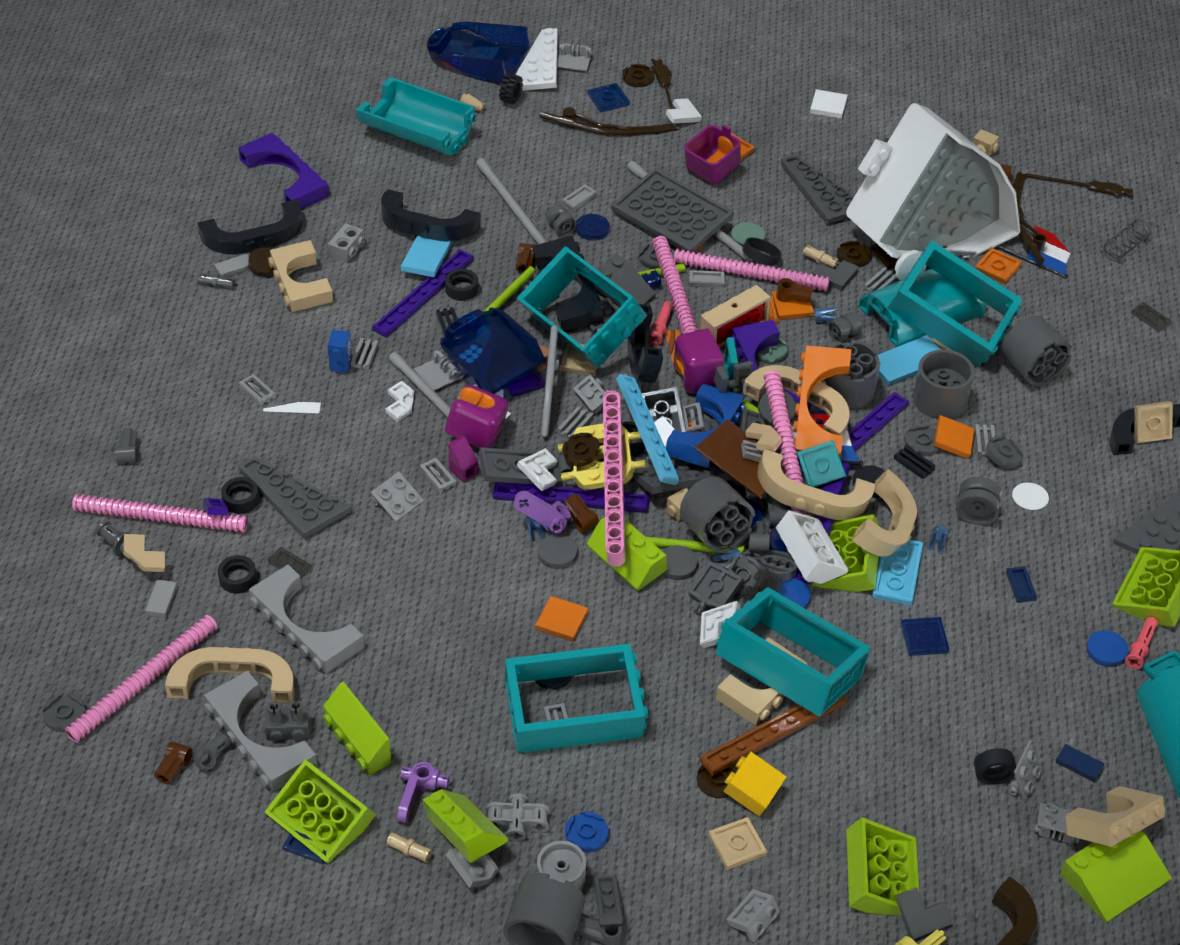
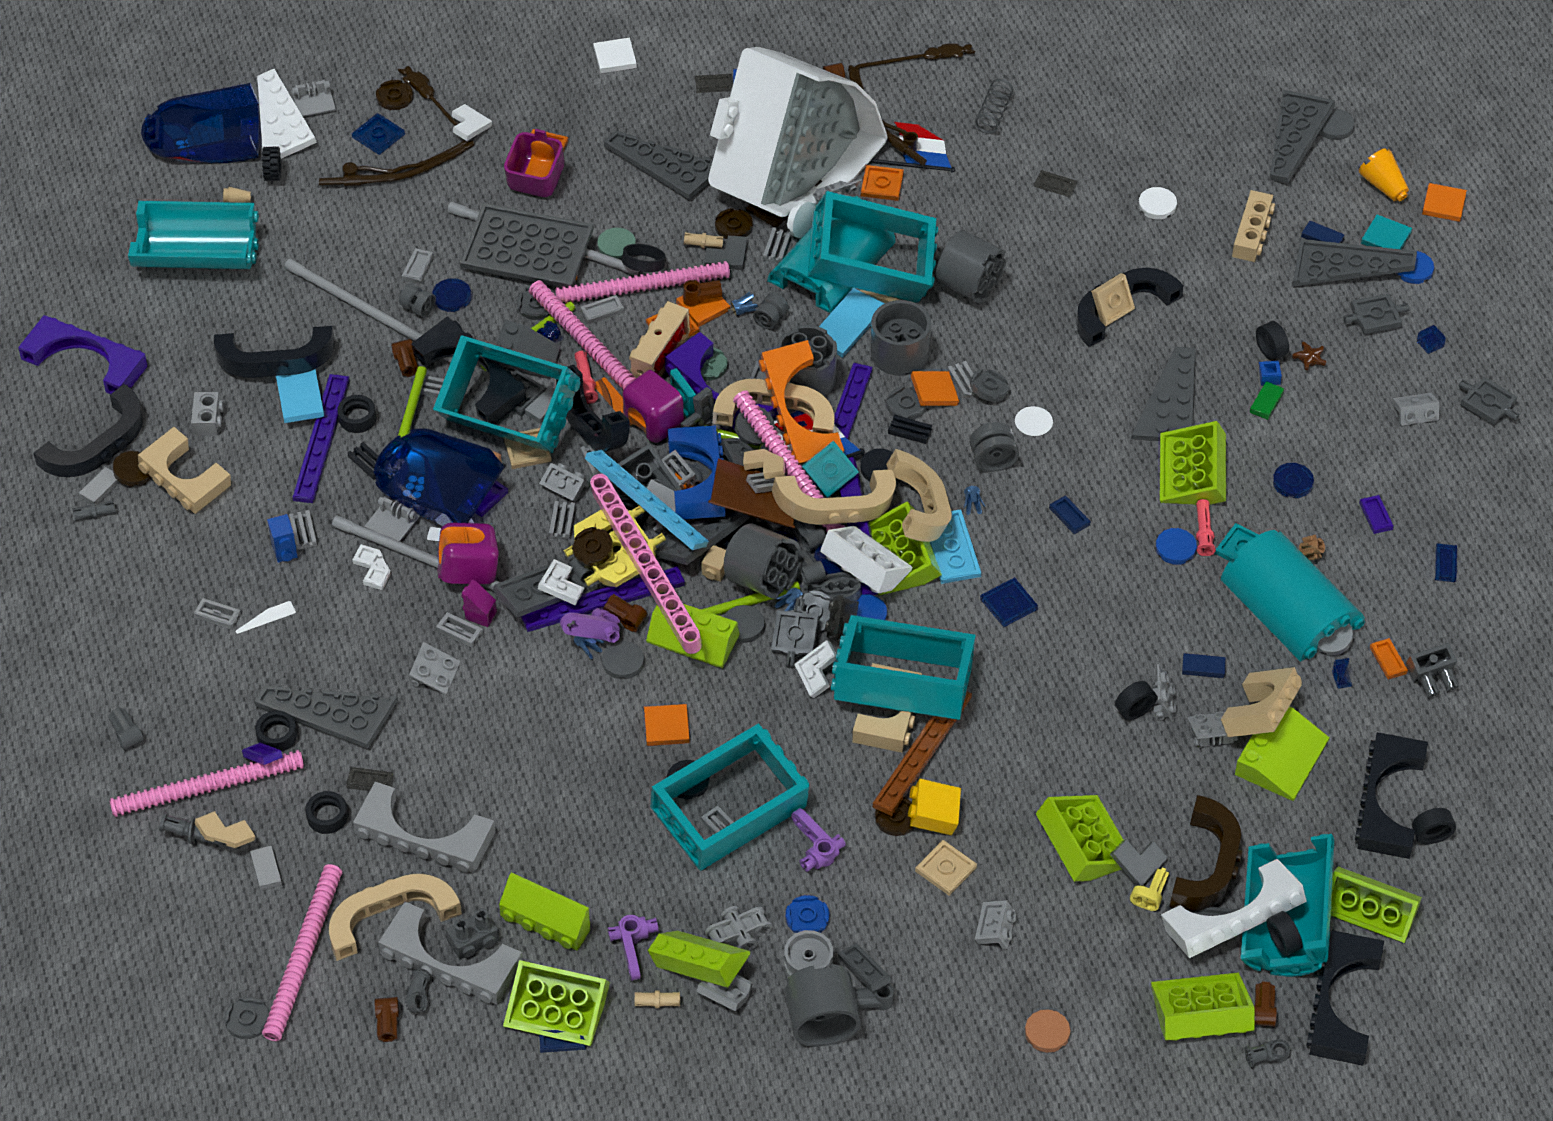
camera: 25 degrees left, 5 degrees up
light grey piece [541,326,559,437] -> none
dark grey tile [714,366,729,393] -> none
tan brick [973,129,999,156] -> none
none -> medium lavender piece [791,808,846,872]

